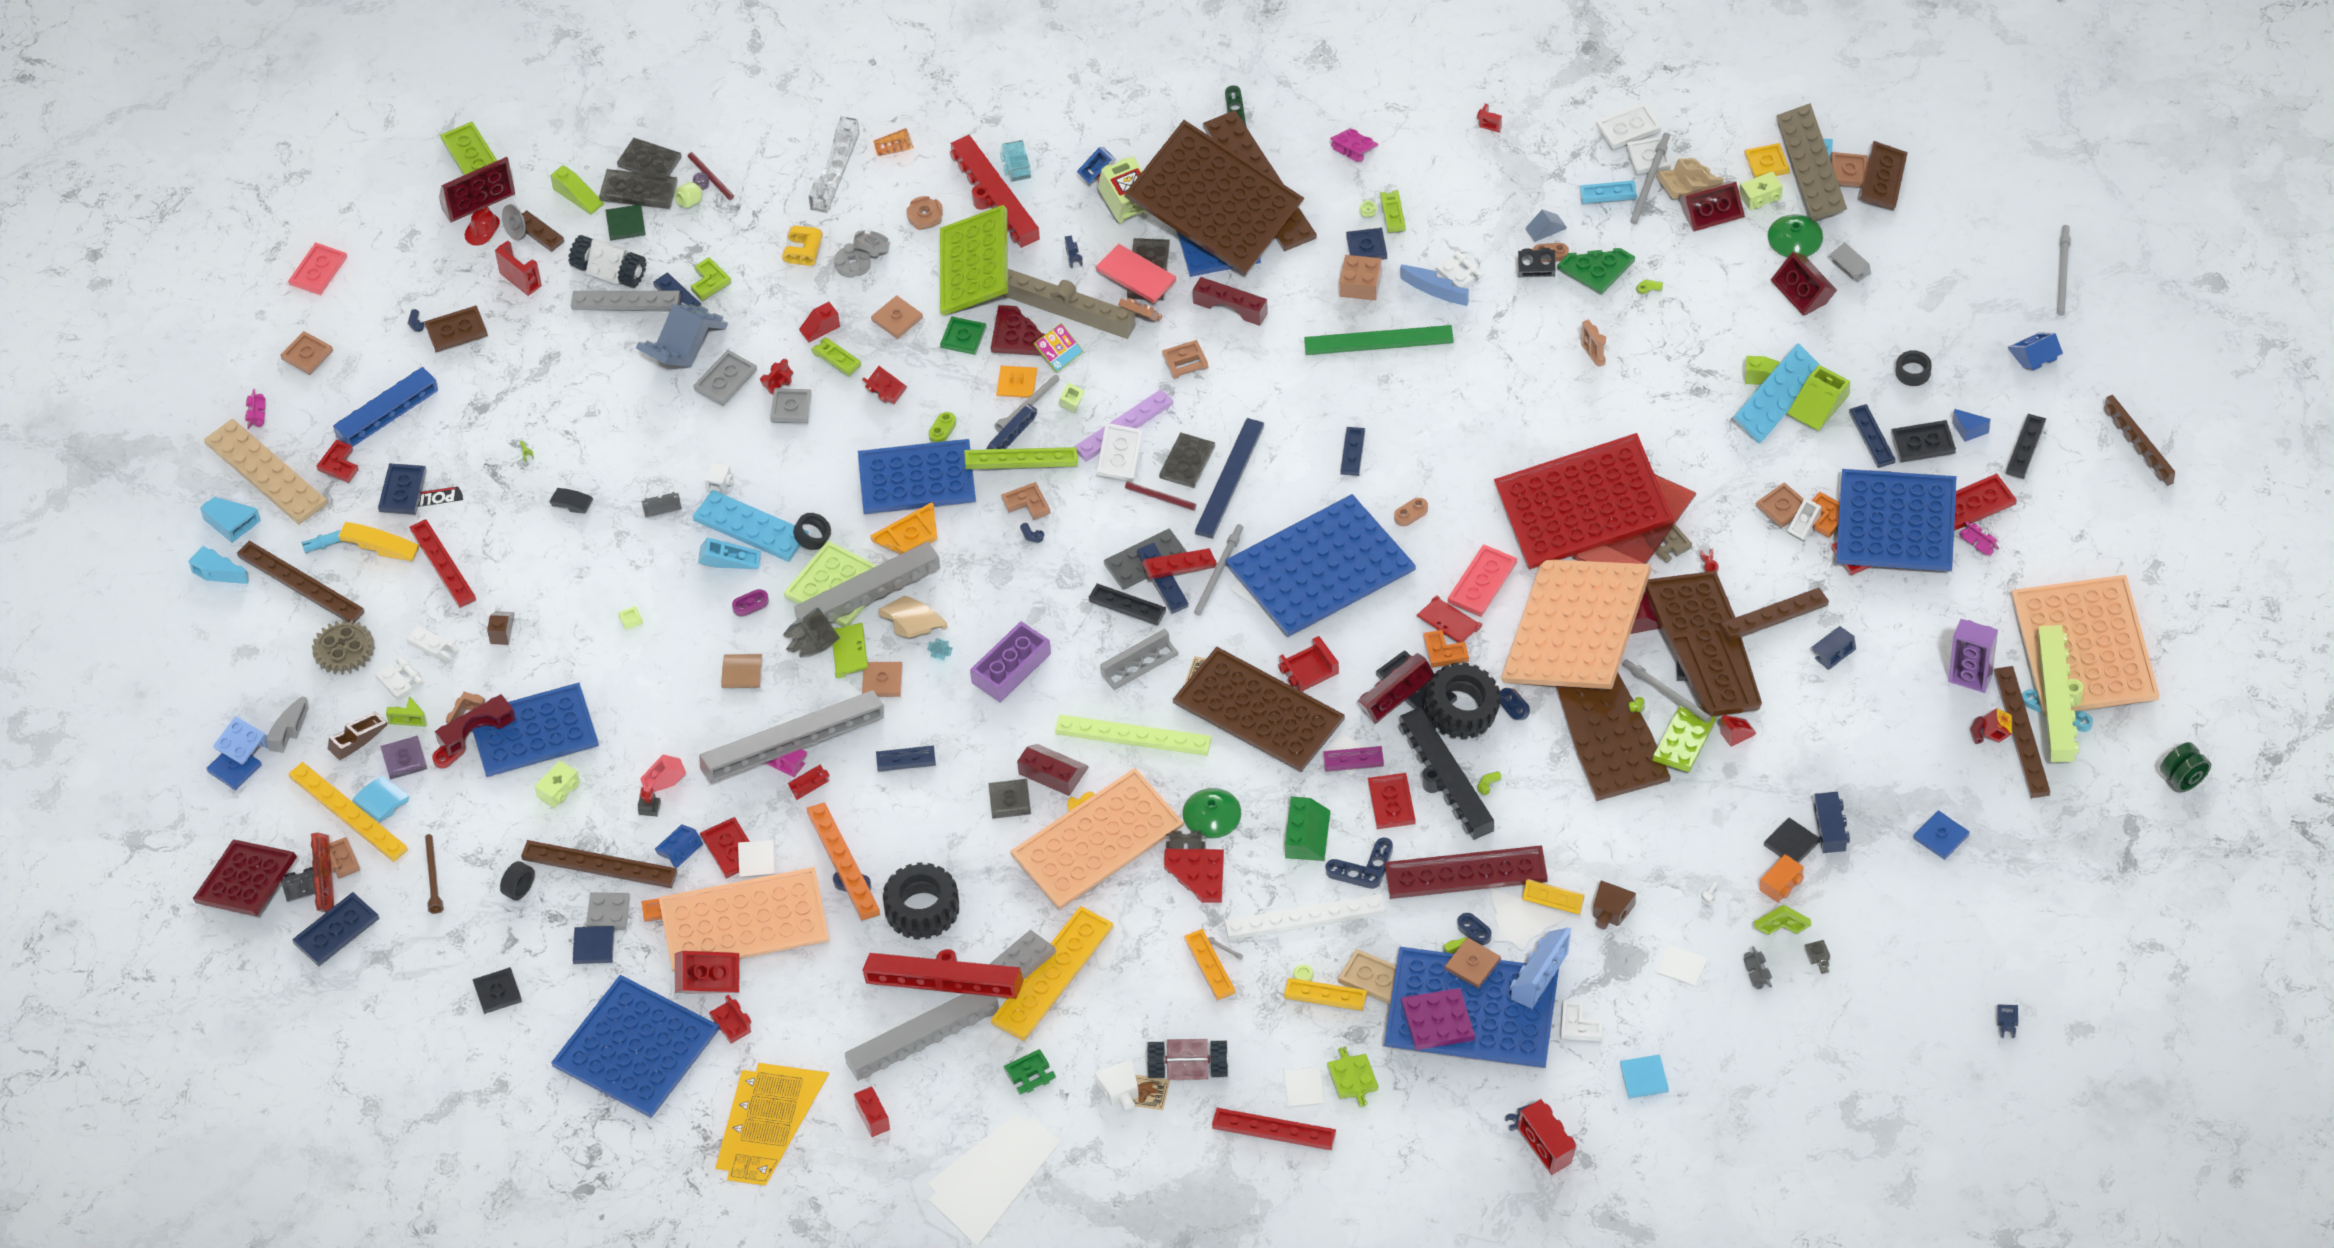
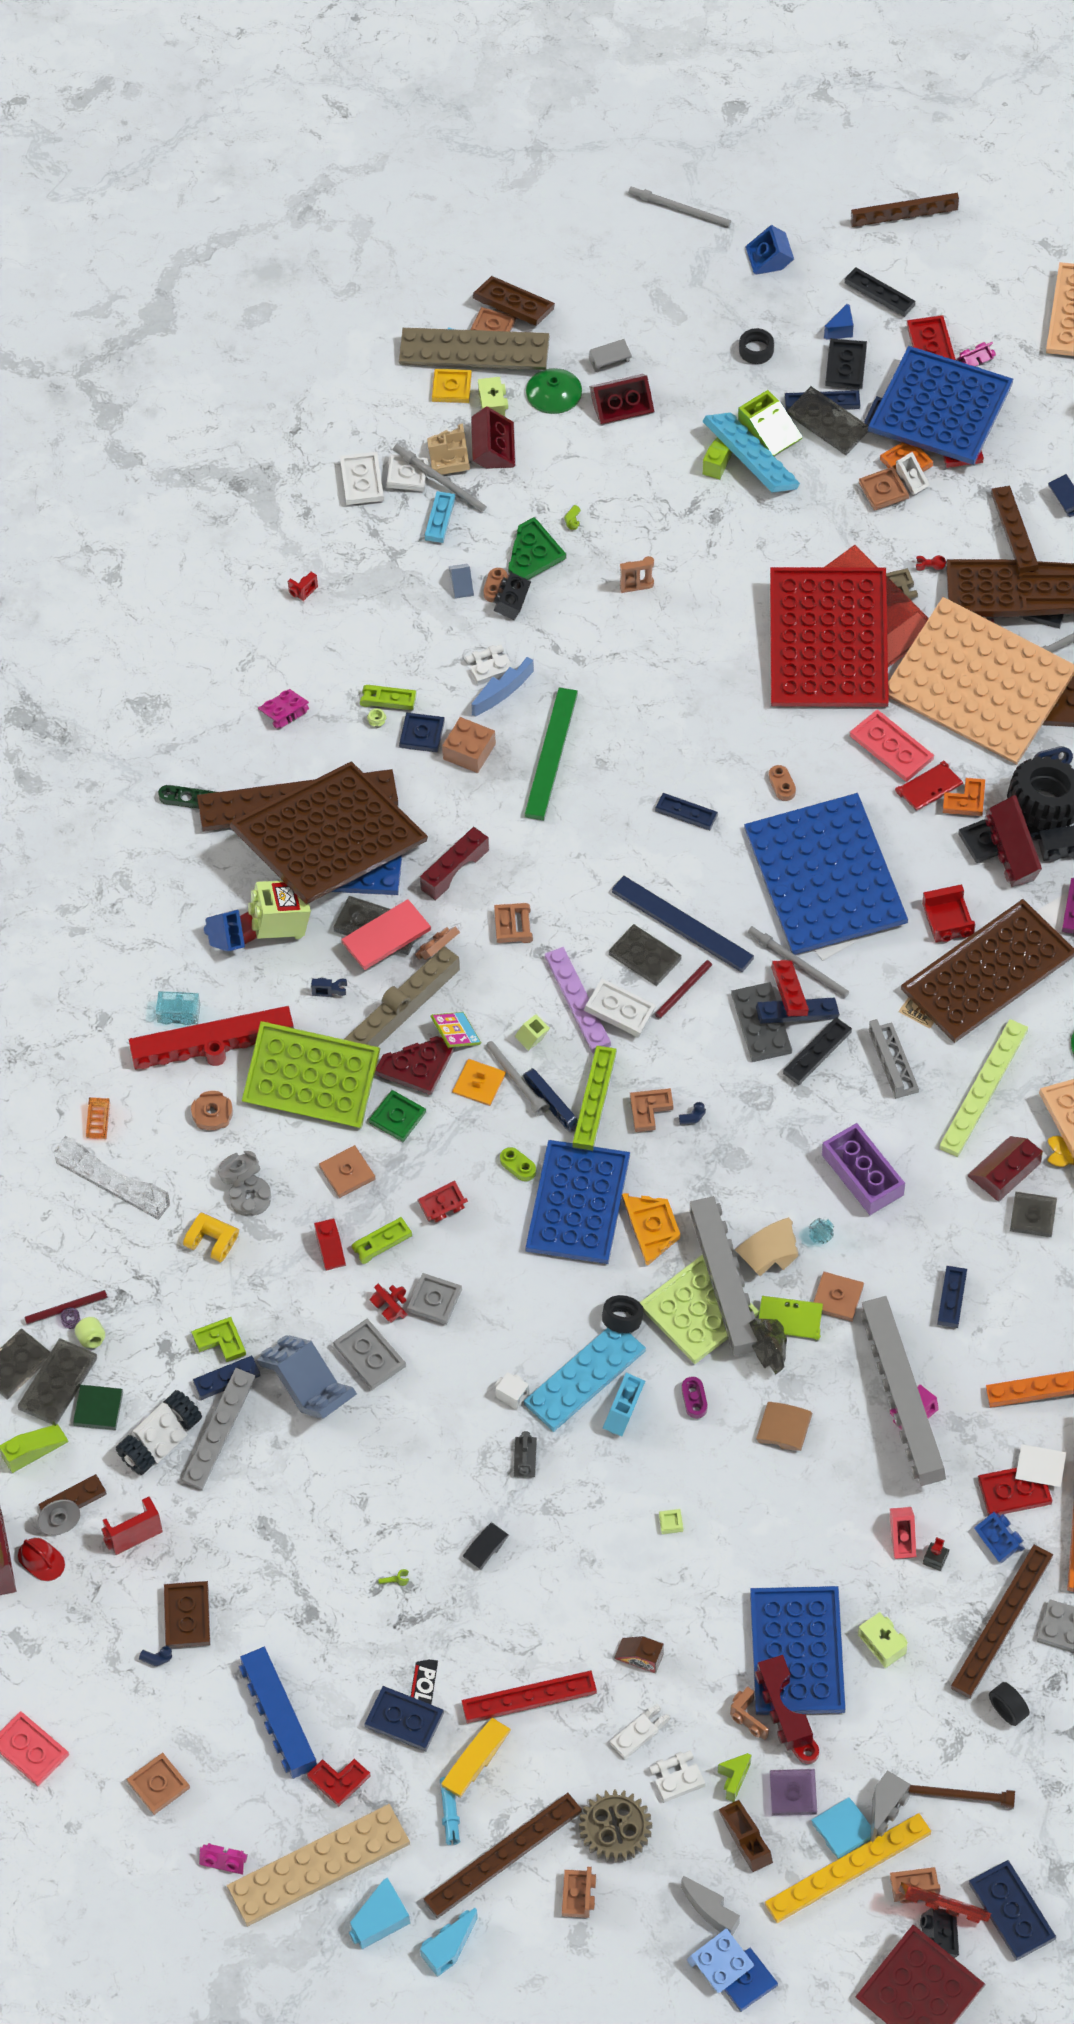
camera: 75 degrees left, 5 degrees up
red hinge [788,764,830,800] -> none
none -> nougat bracket [562,1867,596,1918]
none -> clear smoke plate [787,386,869,455]
none -> light grey slope [870,1770,911,1842]

